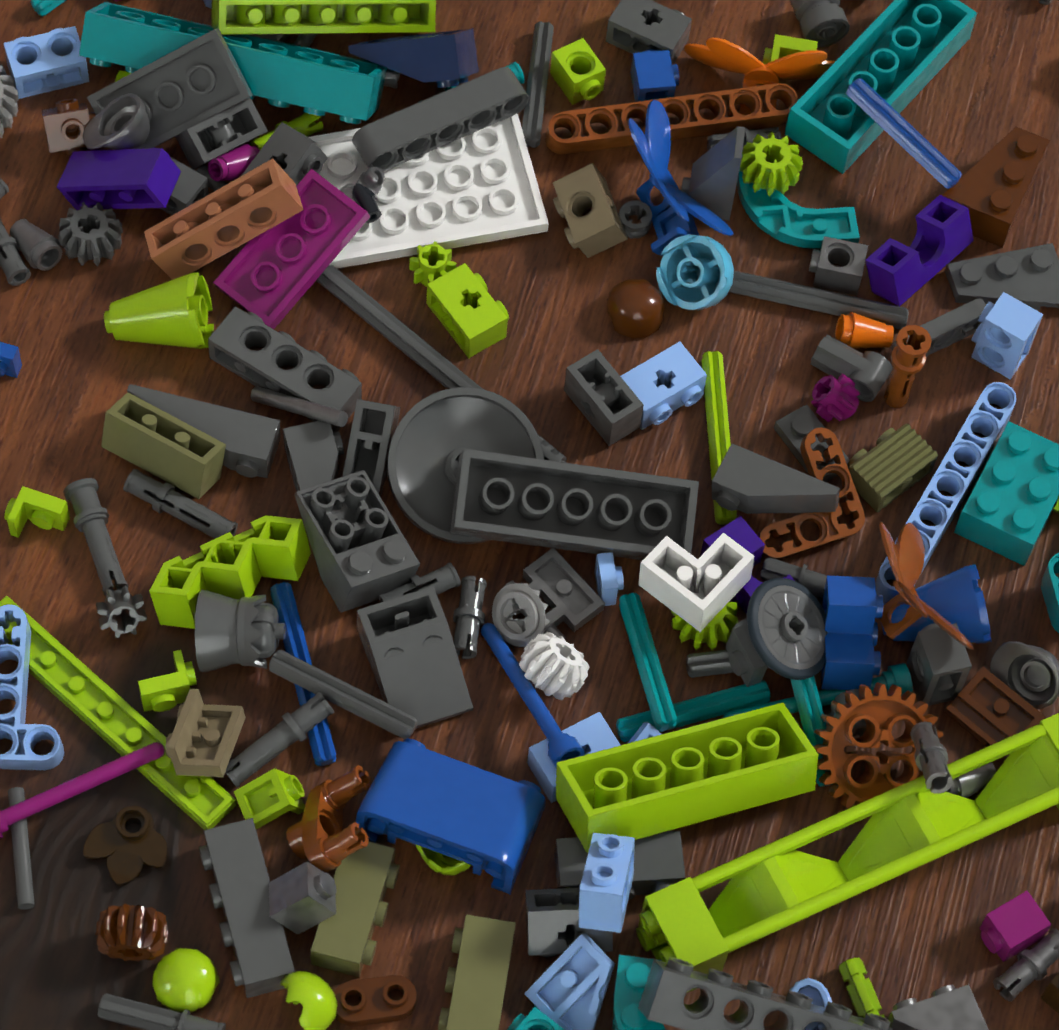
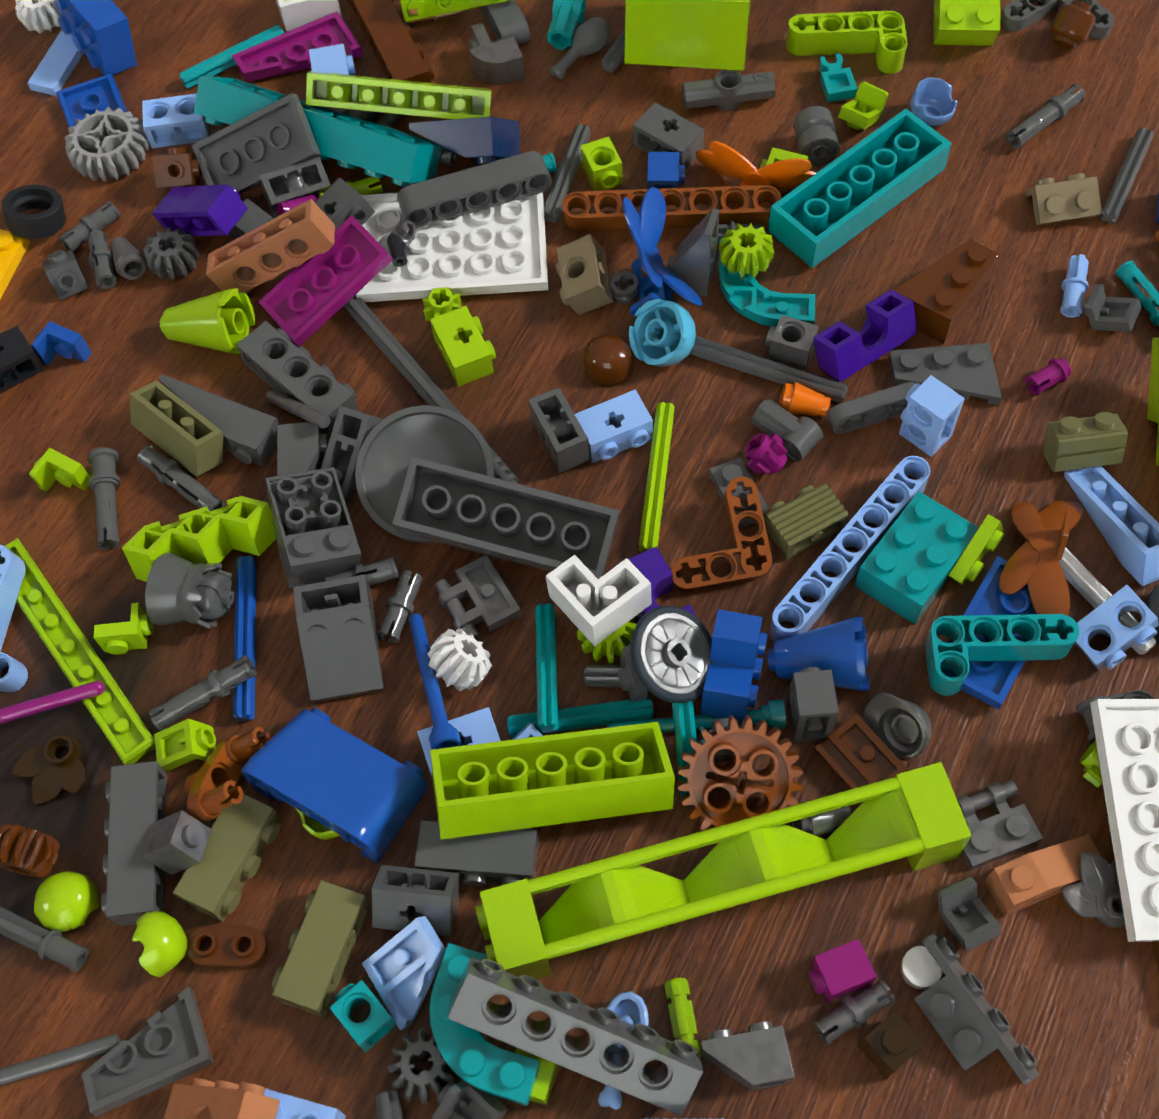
camera: 20 degrees right, 0 degrees up
flat silver hat [83,93,150,150] -> none
dark grey gear [96,585,147,638] -> none
dark tan bracket [165,689,246,777] -> none
dark grey axle [269,650,417,739] -> none
light grey gear [492,583,550,647] -> none
light blue brick [579,833,635,933] -> none
light blue plate [594,552,624,606] -> none
dark grey slope [712,443,840,514] -> none
dark grey axle [761,557,827,598] -> none
blue axle [846,78,962,189] -> none
dark orange piece [879,521,974,650] -> none
dark orange pin [884,325,932,408] -> none
flat silver pin [910,721,953,794] -> none

